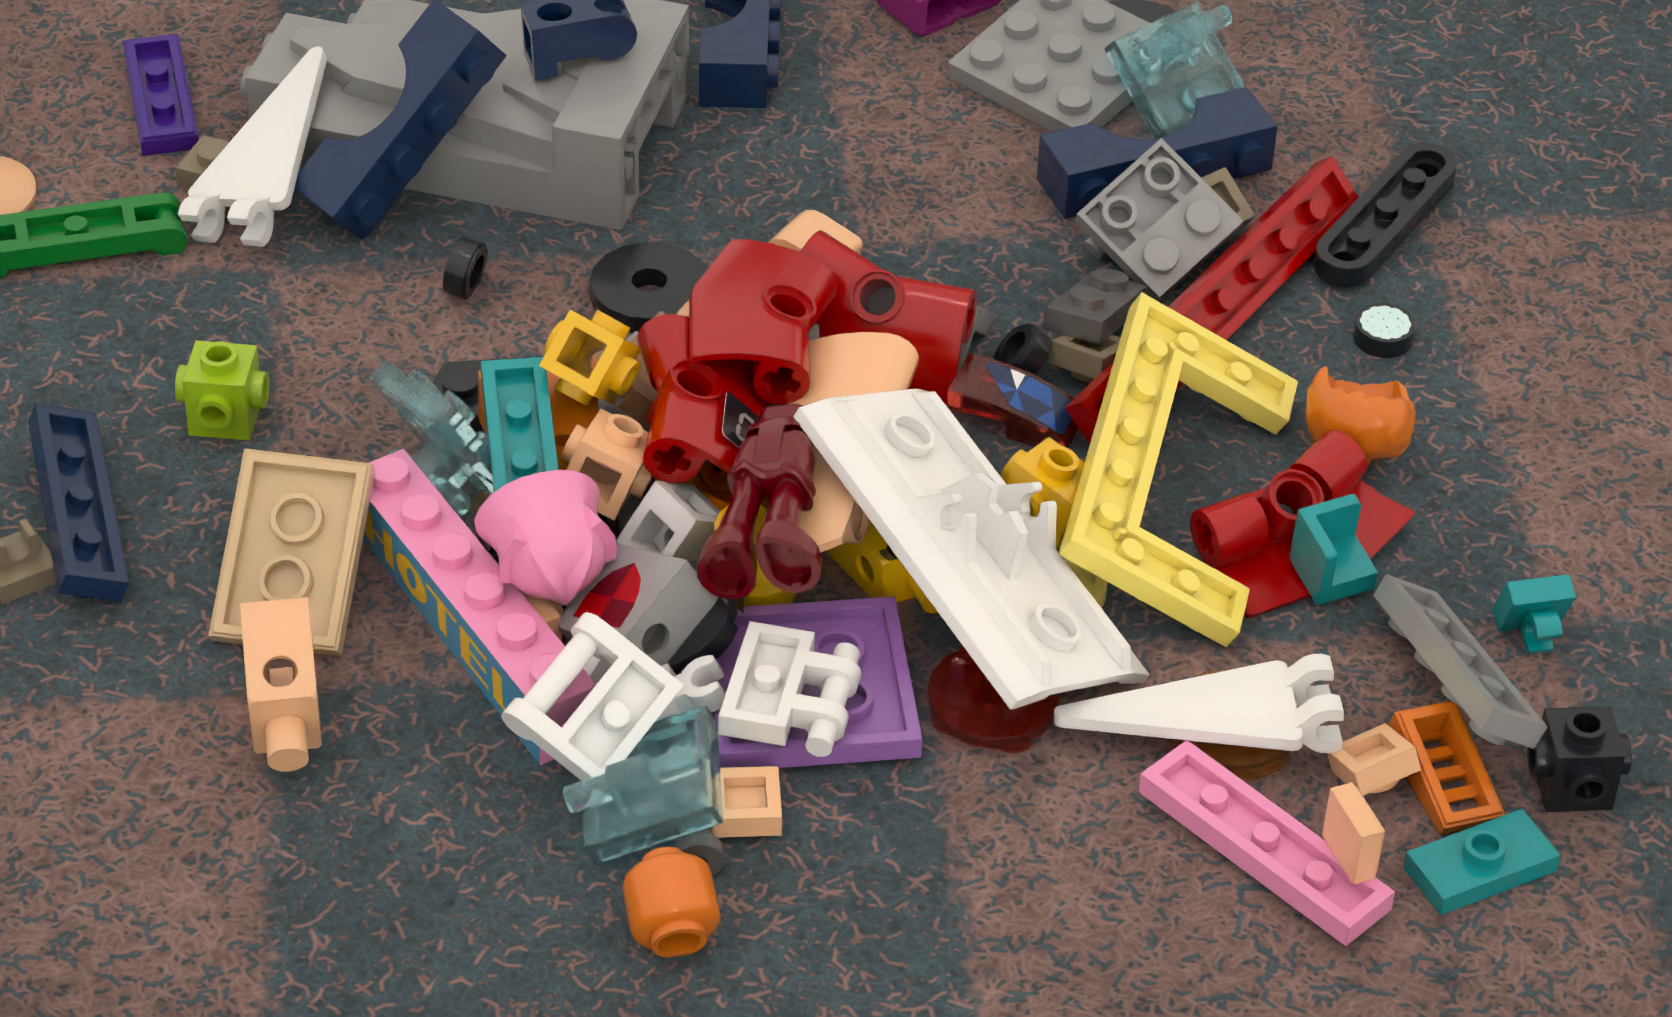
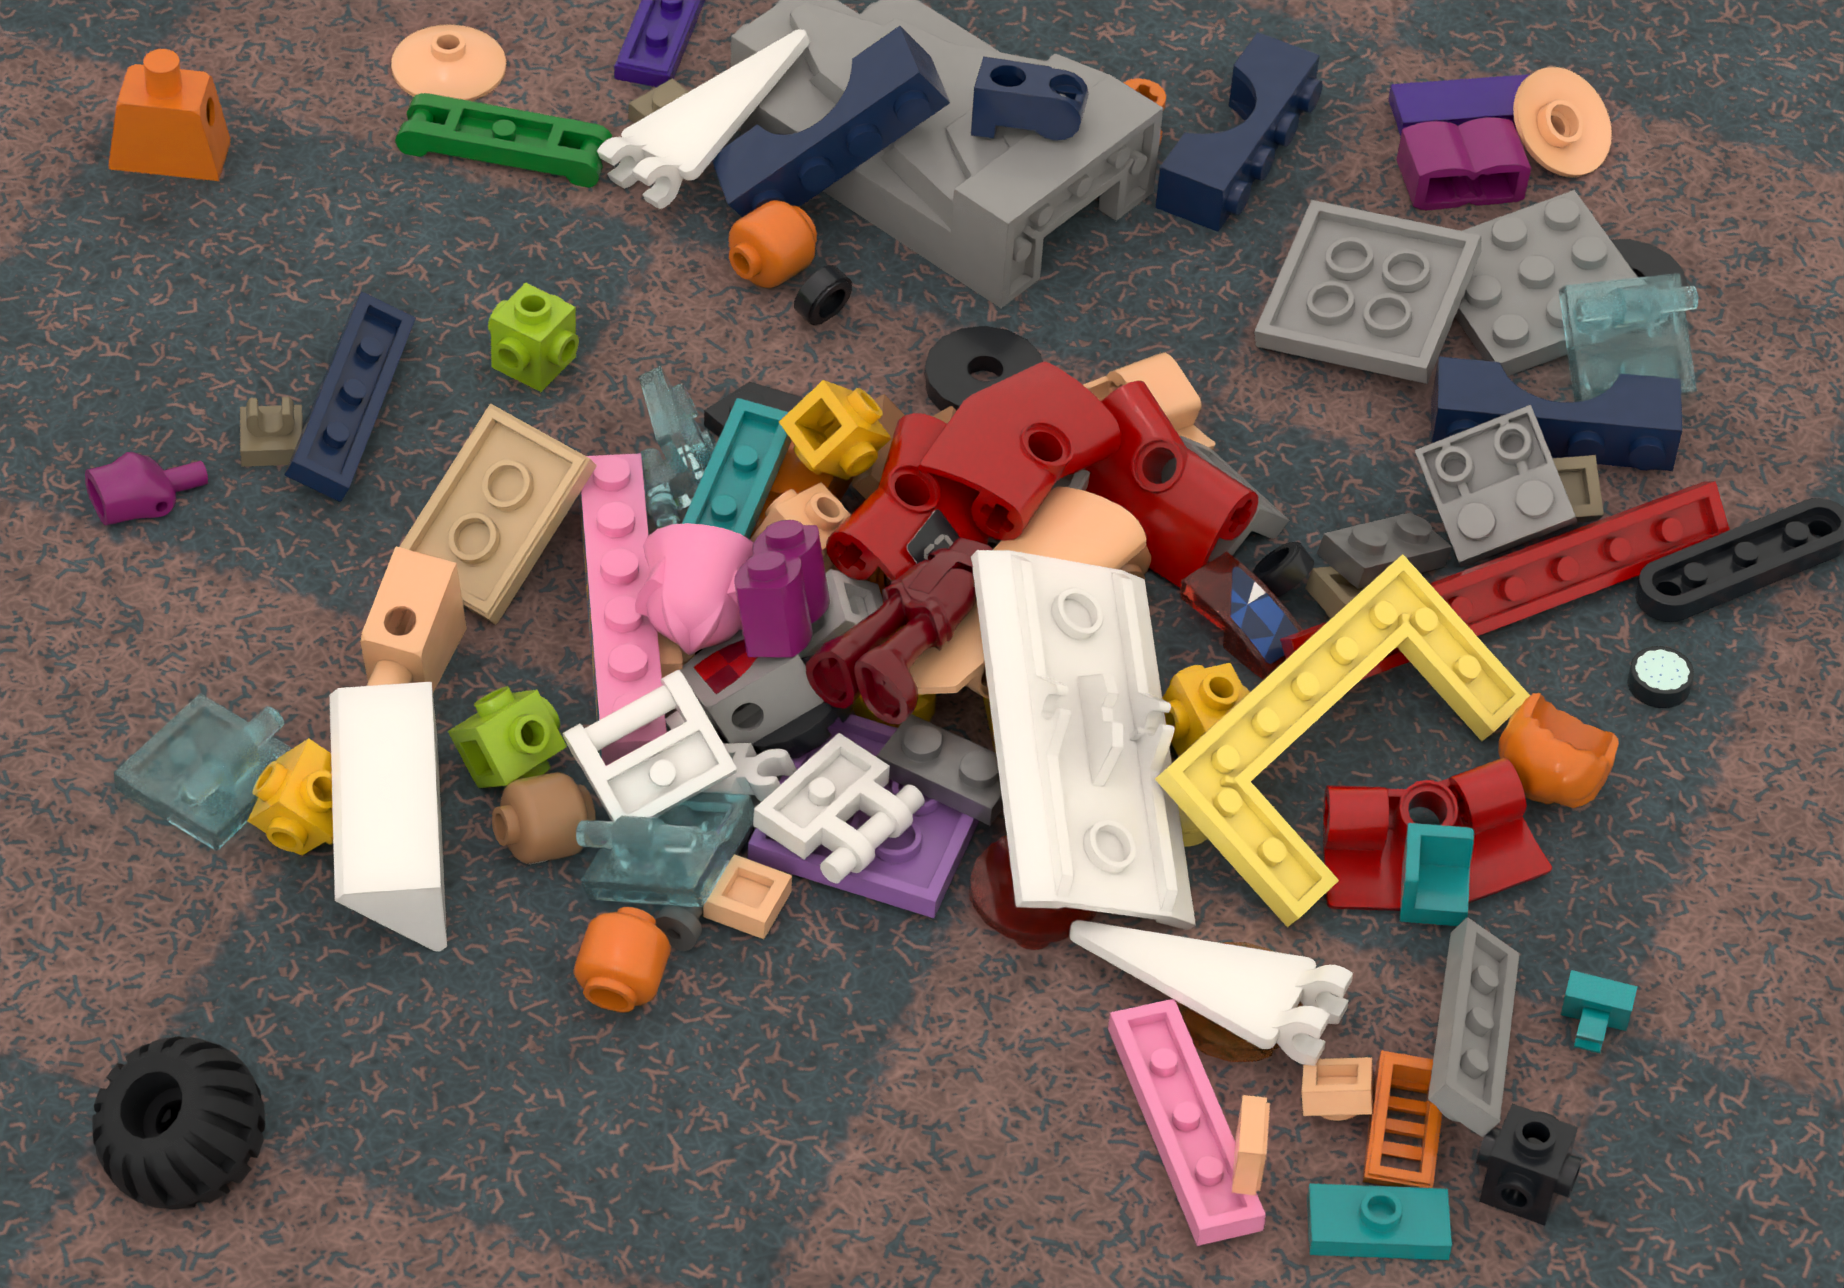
camera: 25 degrees right, 5 degrees up
none -> clear light blue plate [114,693,293,851]
none -> yellow brick [247,738,333,855]
none -> white slope [330,682,447,952]
none -> lime brick [448,686,567,788]
none -> medium nougat head [492,772,596,864]
none -> orange head [728,200,817,289]
none -> magenta brick [734,520,830,657]
none -> flat silver plate [877,714,1003,825]
none -> light grey plate [1254,200,1482,384]

